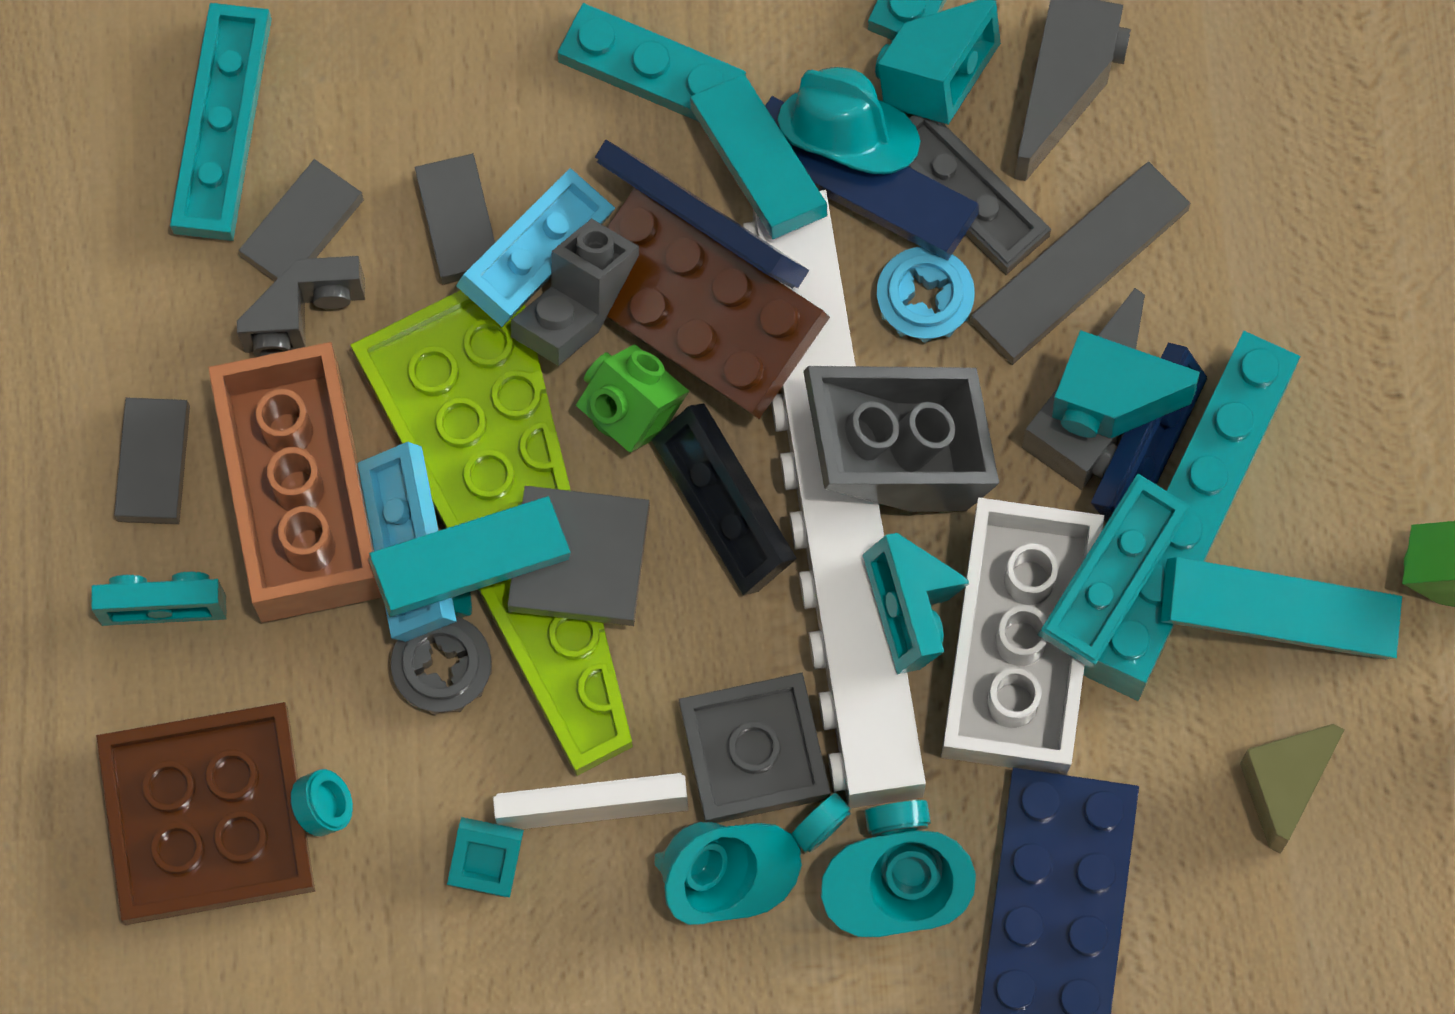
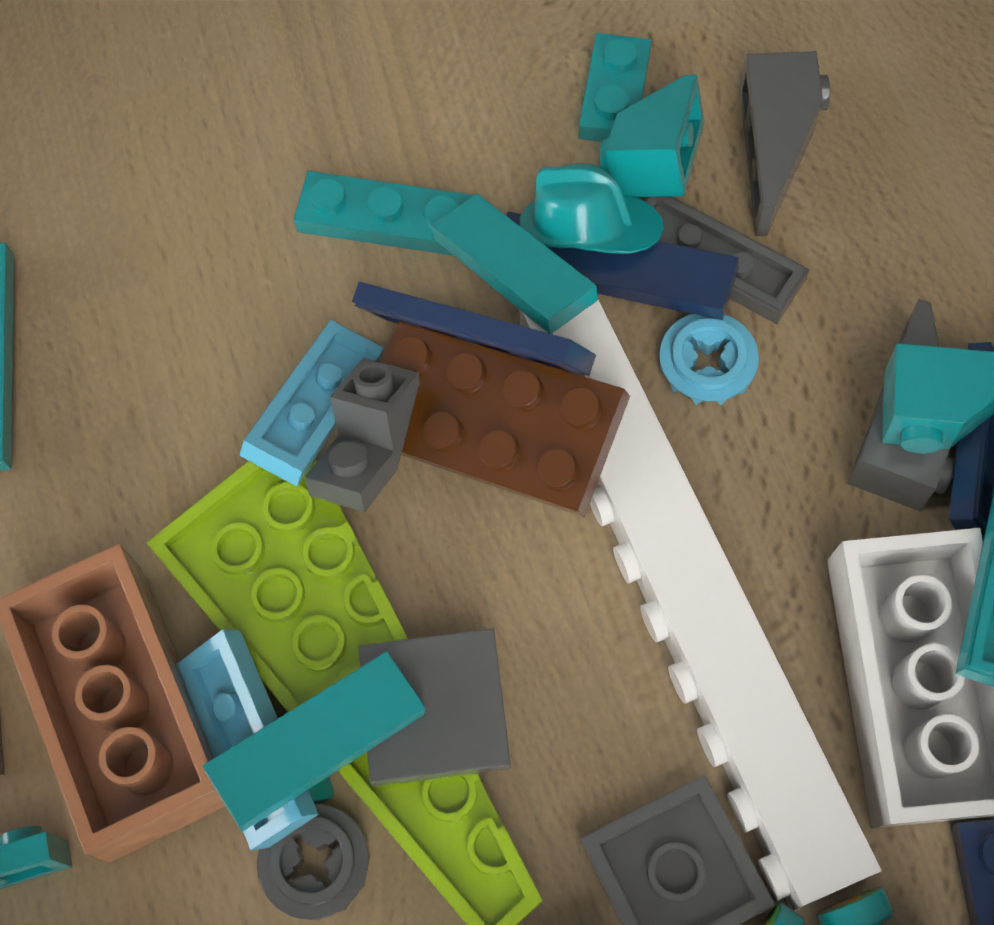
camera: 10 degrees left, 5 degrees down
dark grey slope [237,256,365,357] -> none
dark grey tile [239,159,364,281] -> none
dark grey tile [415,153,495,285] -> none
bright green brick [575,344,689,453] -> none
black plate [651,403,797,595] -> none
dark grey slope [803,366,999,512] -> none
teal slope [862,533,969,674] -> none
dark grey tile [970,161,1191,365] -> none

